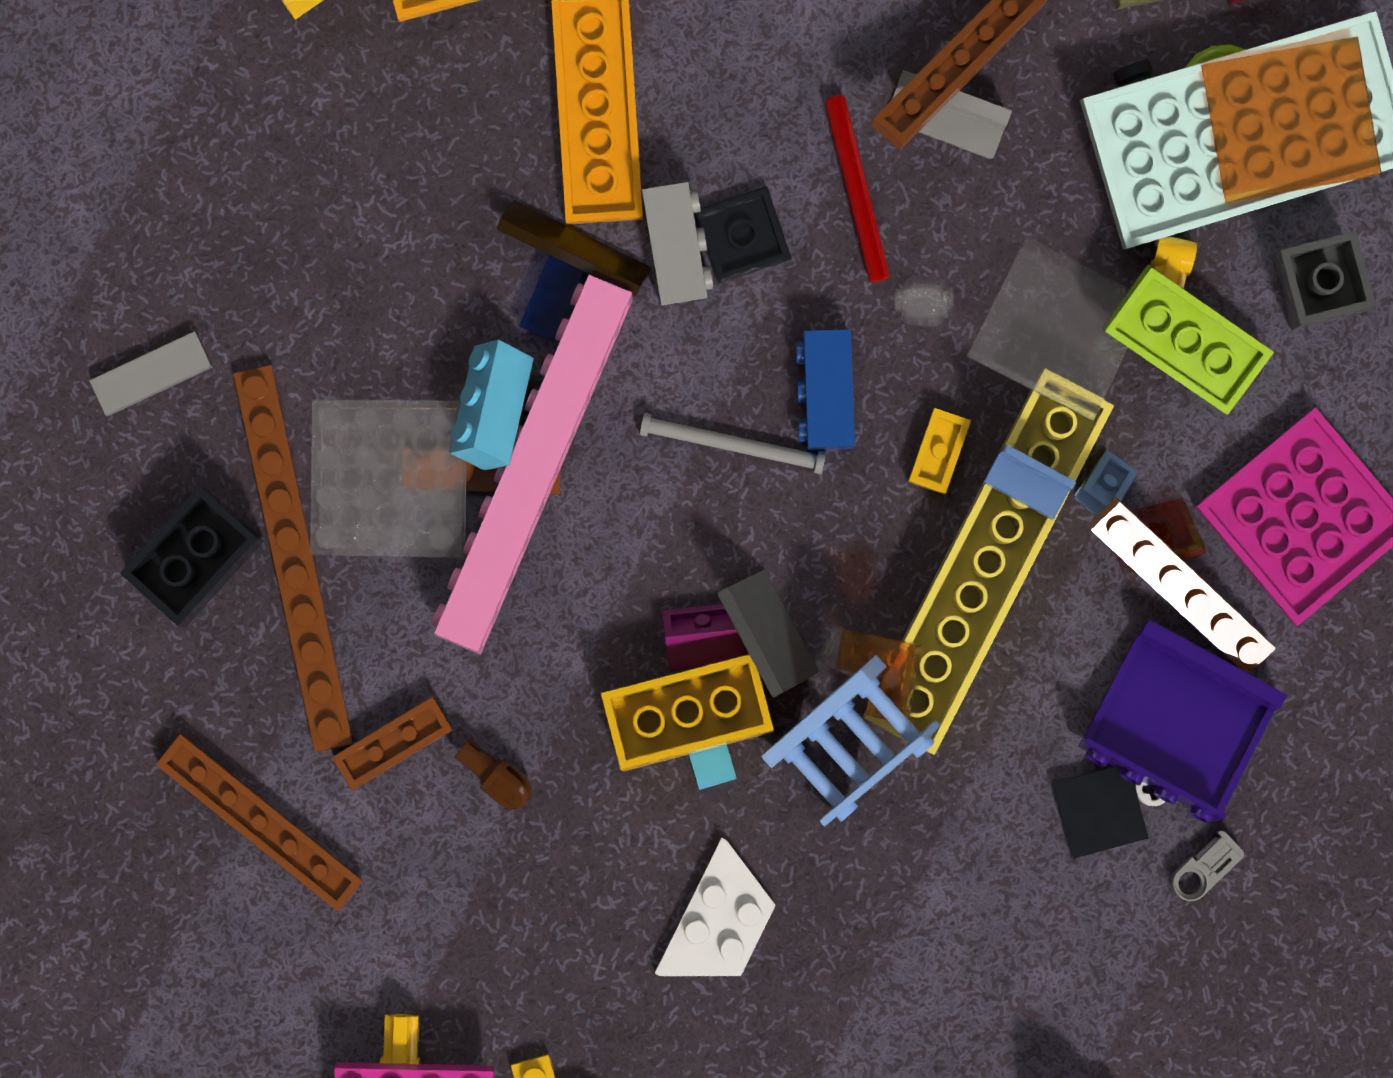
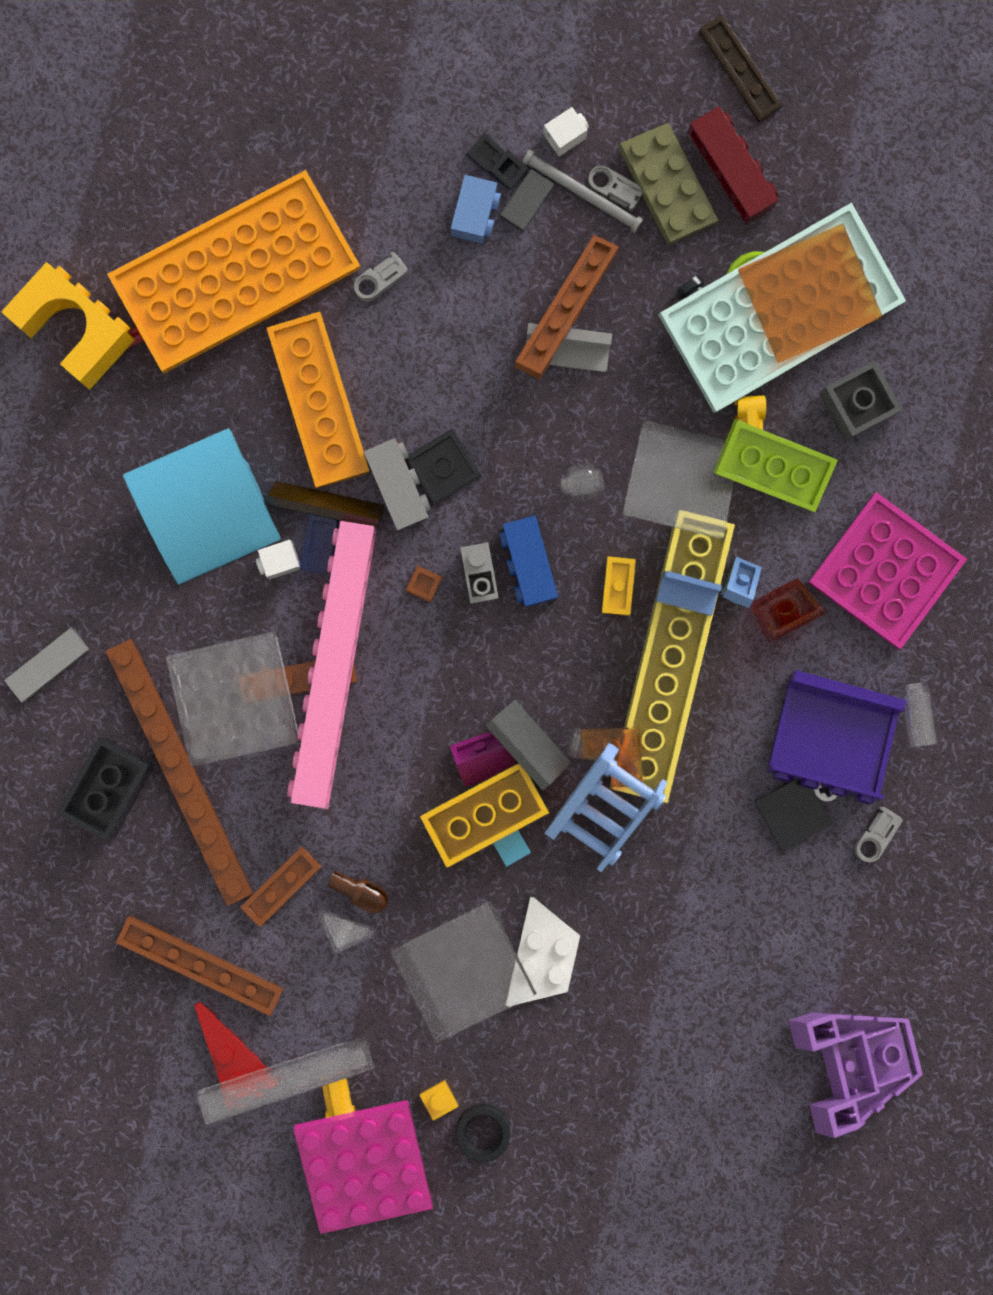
camera: 15 degrees left, 0 degrees up
medium azure brick [449,340,534,471] -> none
light grey bar [640,413,826,474] -> none
red axle [825,95,890,283] -> none
plate [1088,497,1276,674] -> none
none -> medium azure slope [123,428,282,585]
none -> red wing [194,1002,279,1100]
none -> clear brick [197,1036,375,1125]
none -> white brick [256,540,302,579]
none -> clear slope [318,909,376,954]
none -> clear piece [389,902,537,1043]
none -> dark orange tile [405,566,443,603]
none -> light grey slope [460,542,499,604]
none -> clear brick [900,682,938,747]

